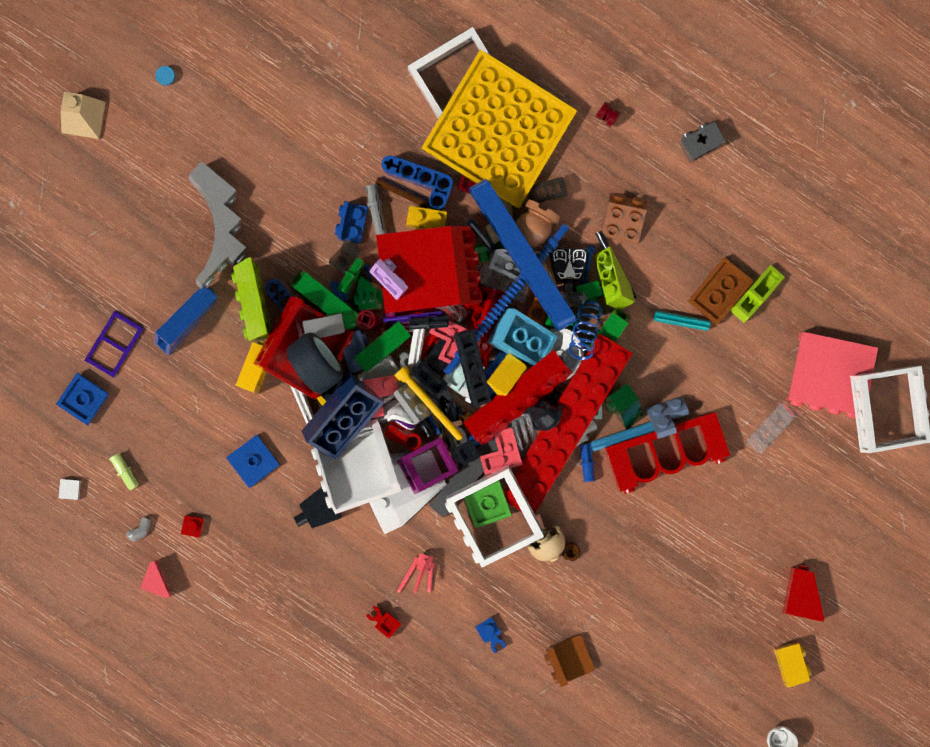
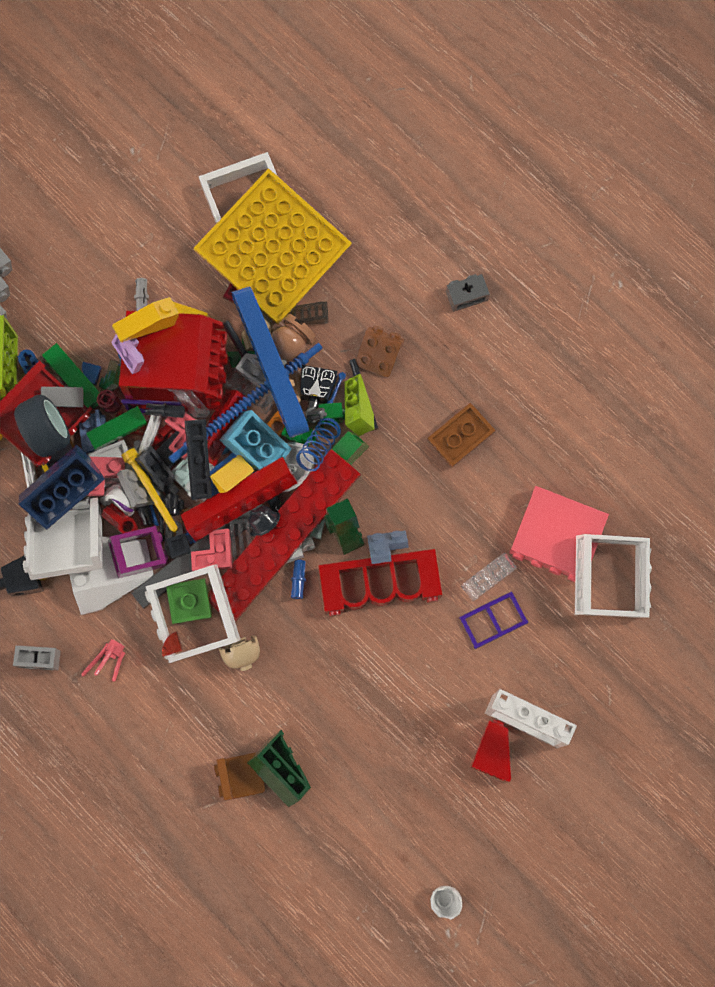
camera: 10 degrees right, 10 degrees down
clear smoke bracket [329,239,361,274] -> none
blue bracket [335,201,368,245] -> none
green axle [337,258,366,294] -> none
red plate [366,606,402,639] -> none
reddish brown bar [375,177,429,208] -> none
blue beam [381,155,453,211] -> none
blue plate [475,617,506,653] -> none
reddish brown plate [562,542,581,561] -> none
dark azure axle [591,422,655,451] -> none
dark red wheel [595,102,621,128] -> none
teal axle [654,311,710,331] -> none
lime slope [730,265,785,323] -> none
yellow brick [774,642,811,687] -> none
none -> light grey brick [13,645,61,671]
none -> yellow slope [112,297,179,343]
none -> clear red tile [162,631,183,657]
none -> dark green wedge [247,729,311,807]
none -> dark purple window [459,592,529,649]
none -> white window [485,689,577,748]

